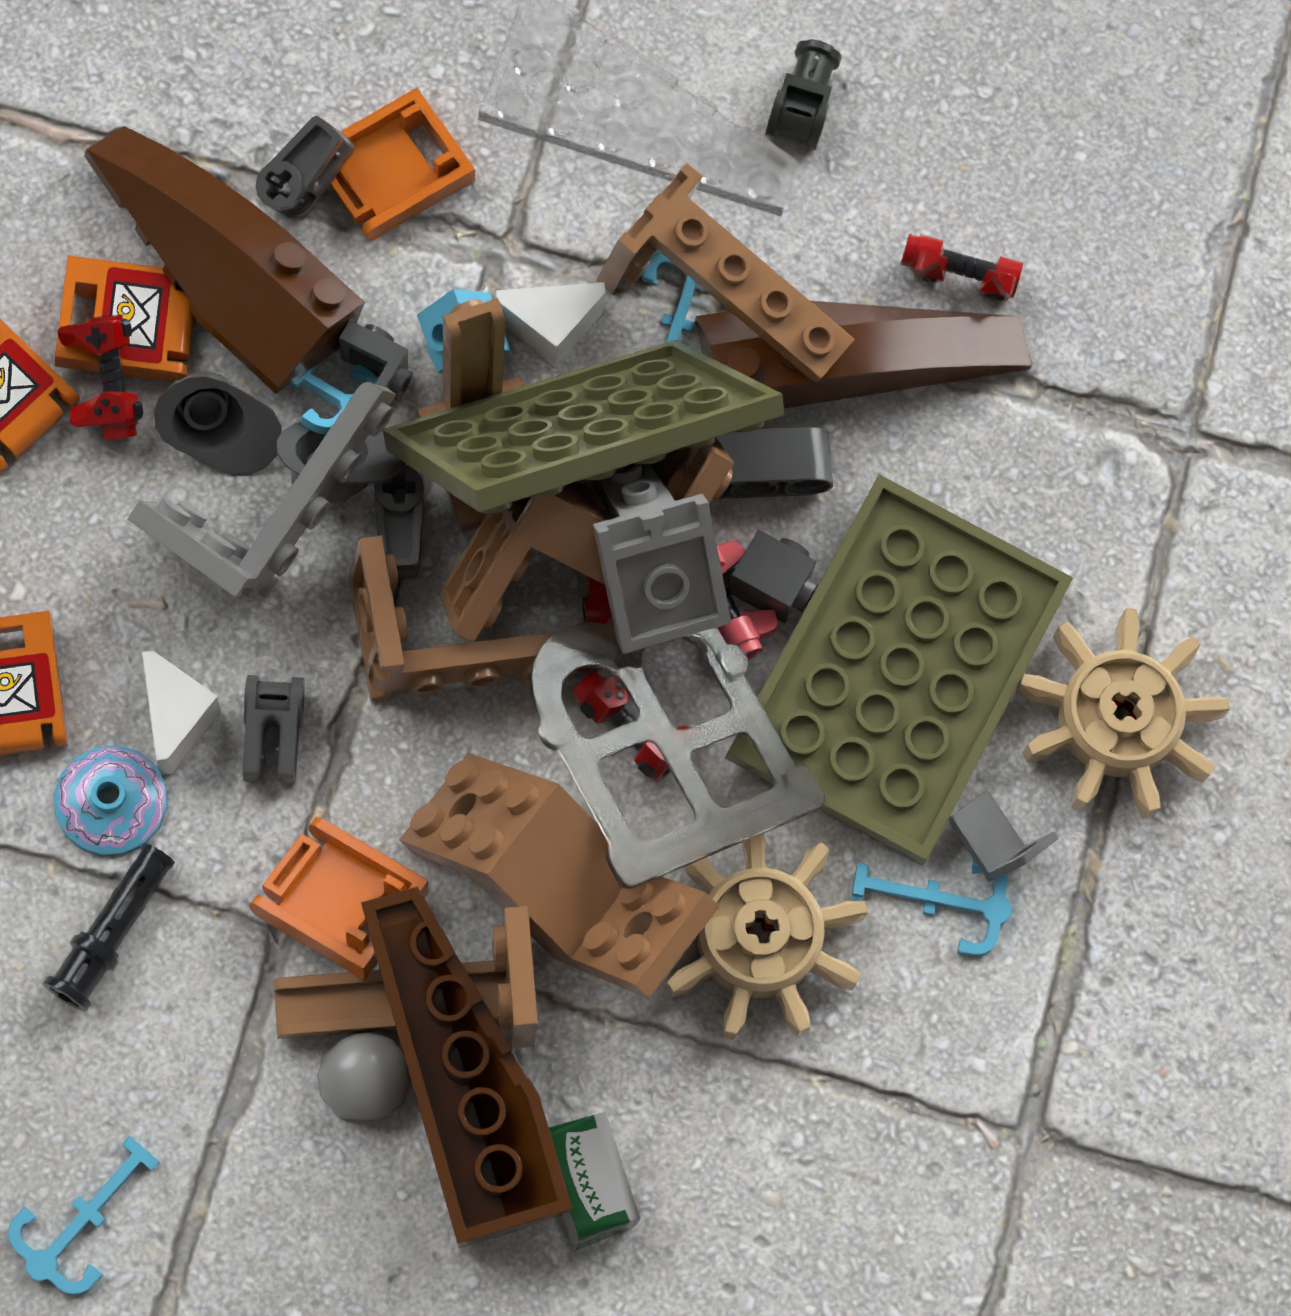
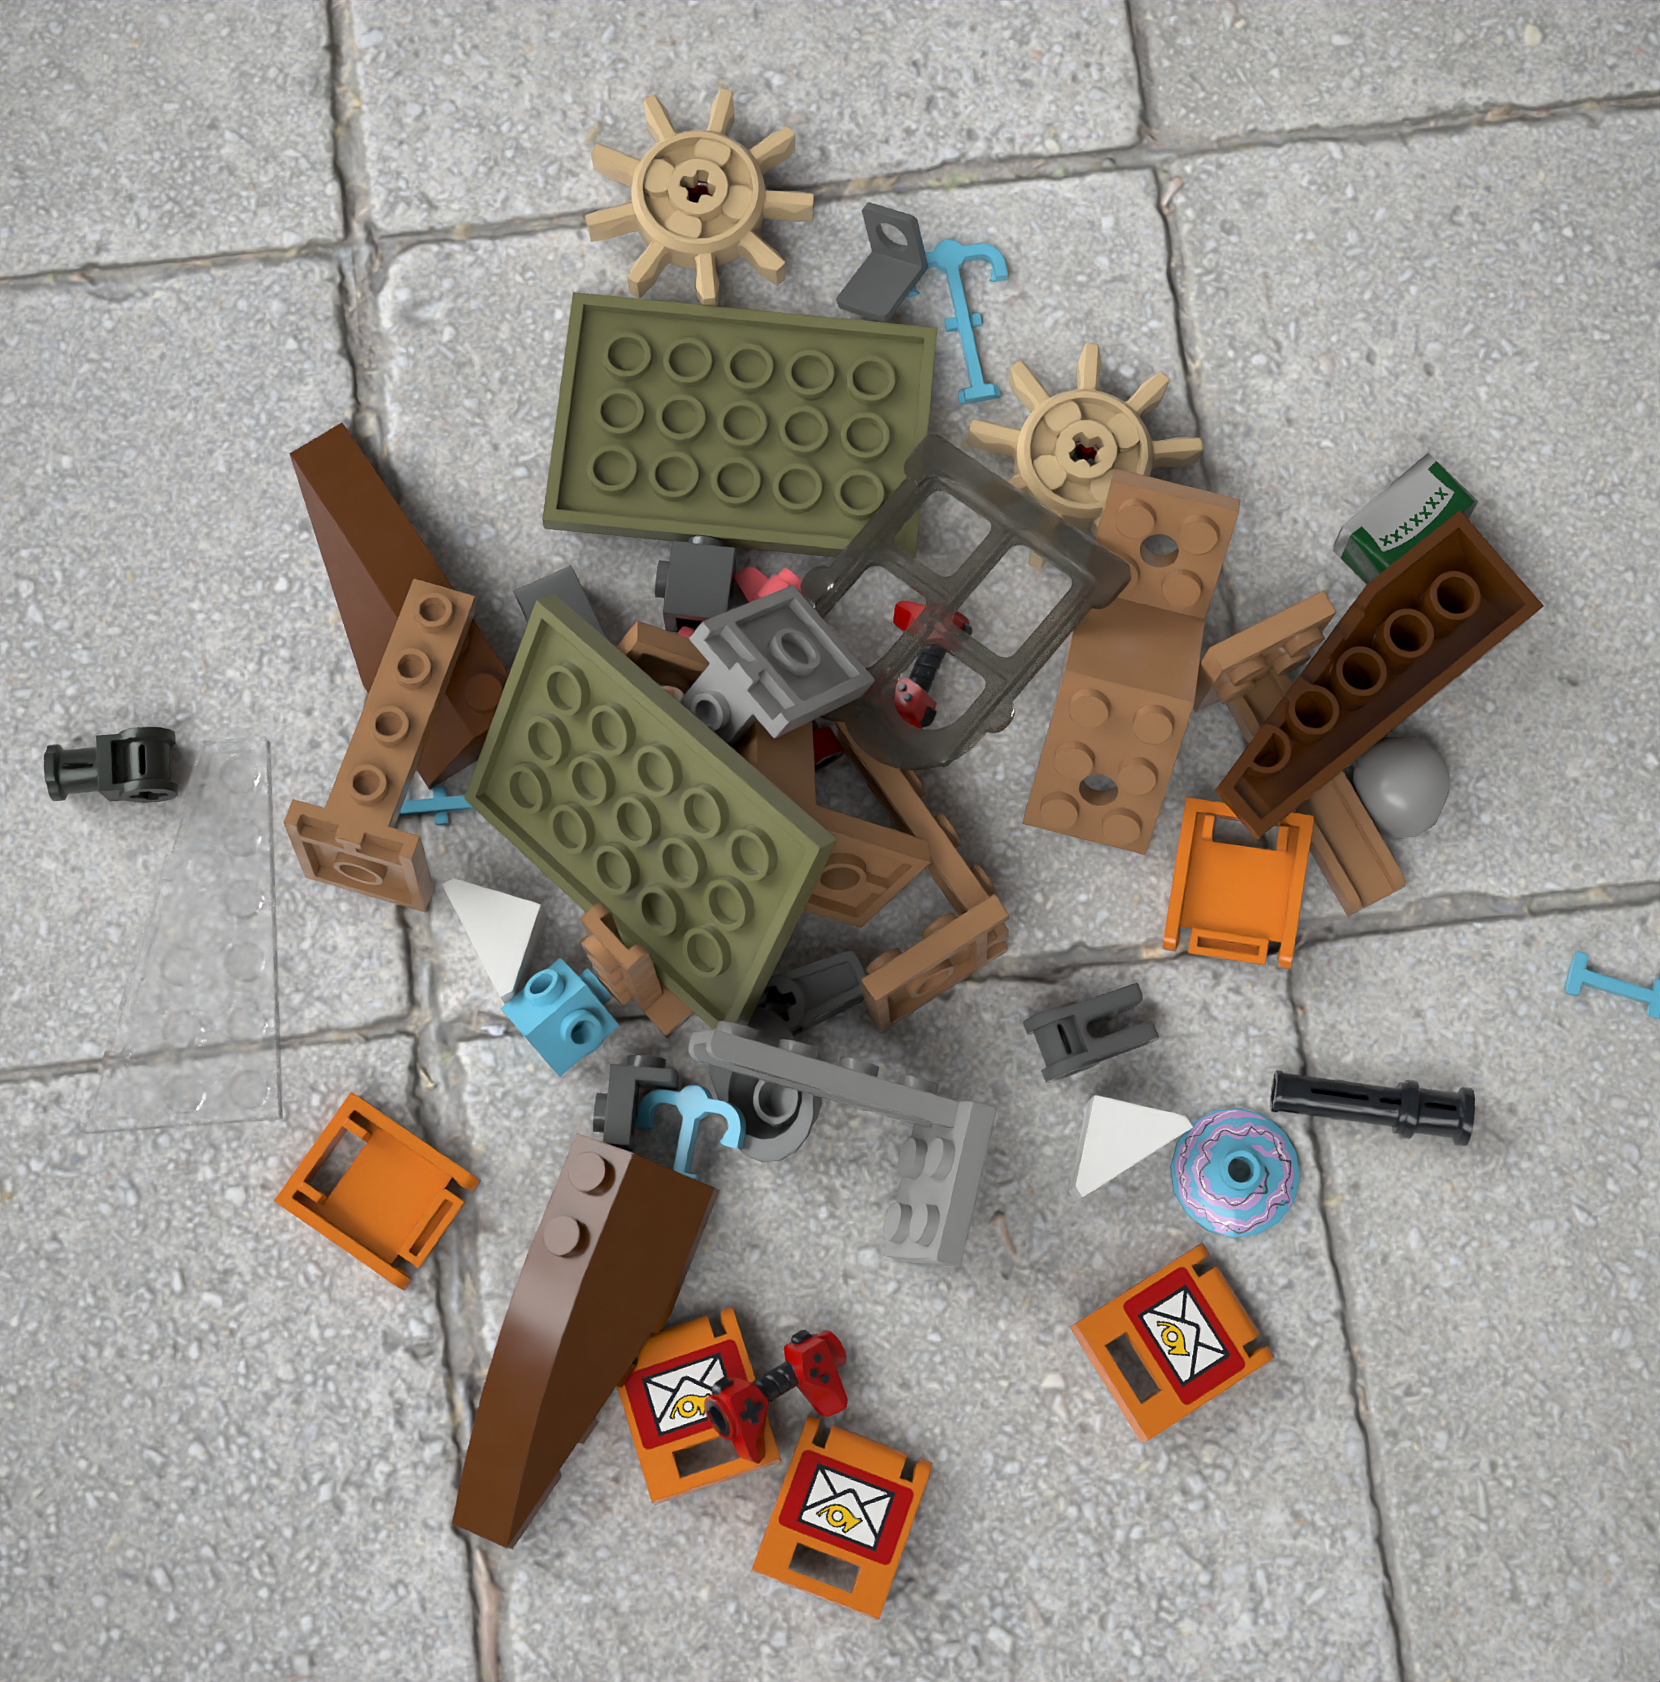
camera: 105 degrees left, 5 degrees up
dark grey piece [154,371,282,475] -> none
dark grey piece [256,116,355,218] -> none
red piece [900,234,1024,302] -> none

